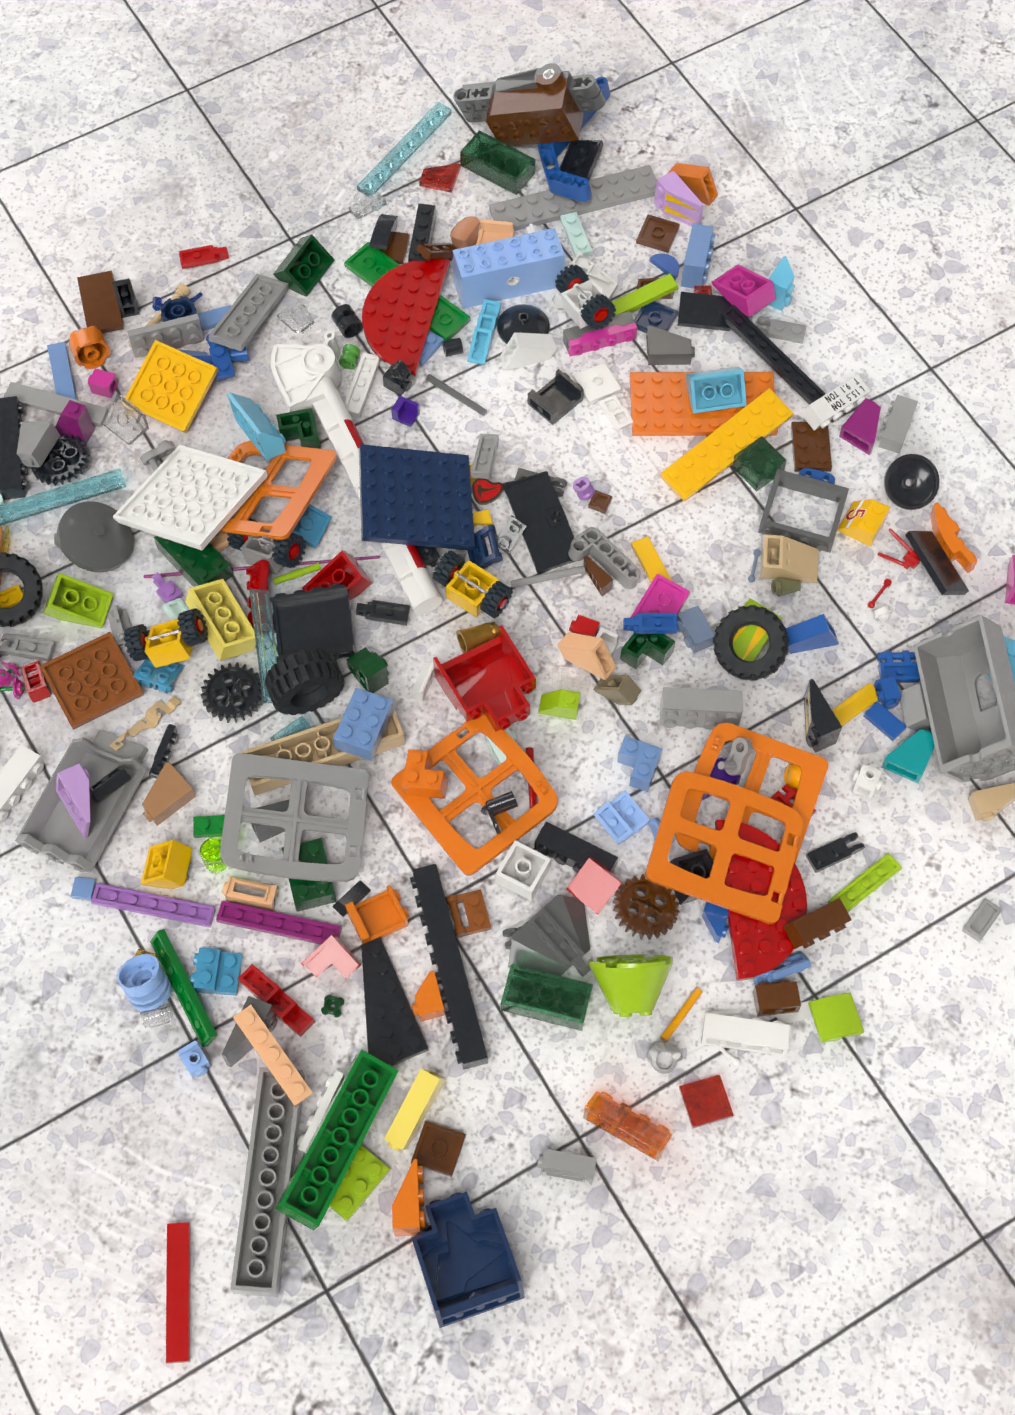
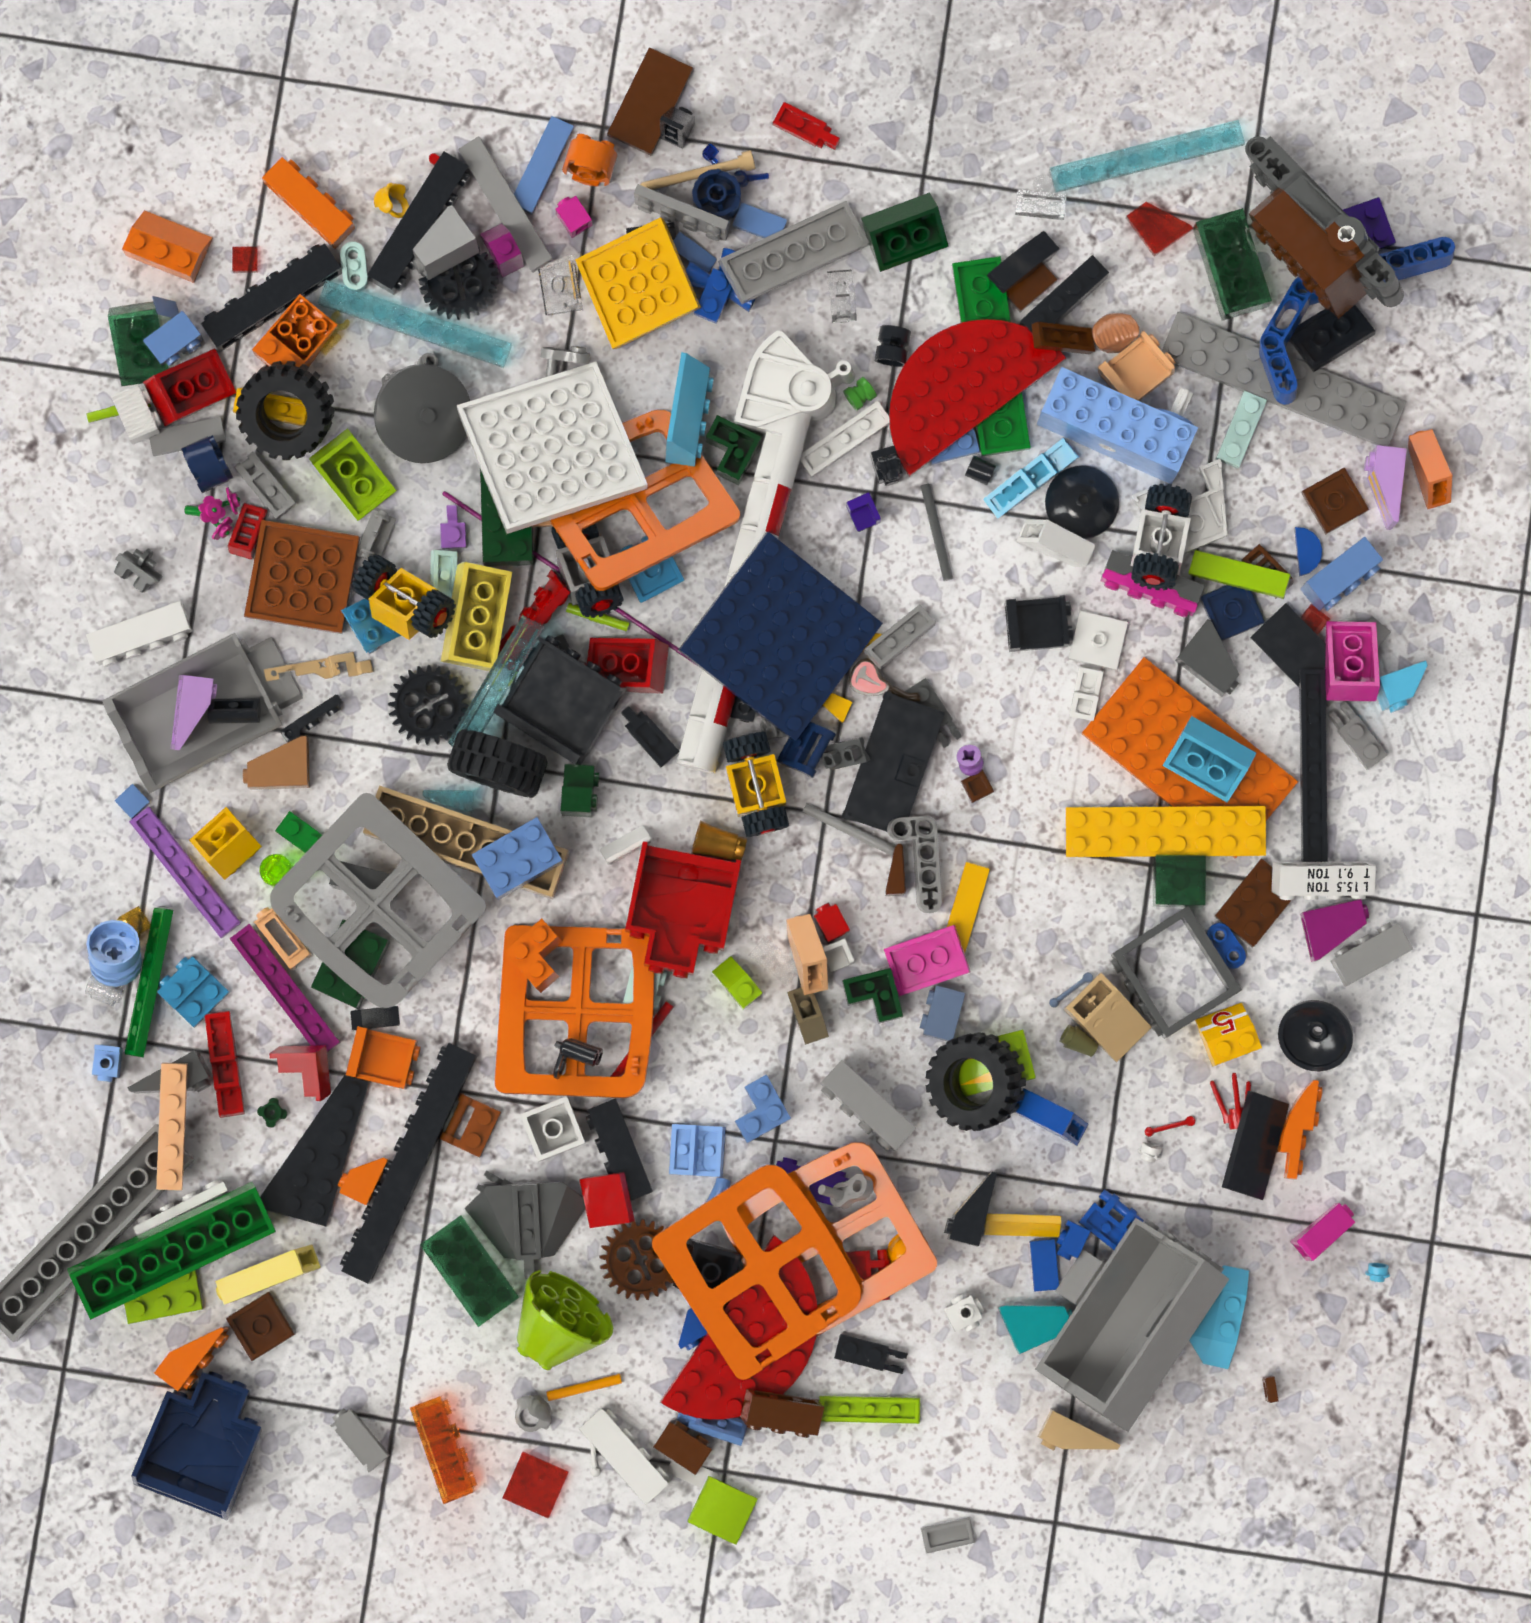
camera: 35 degrees right, 20 degrees up
blue hinge [623,613,678,634] -> none

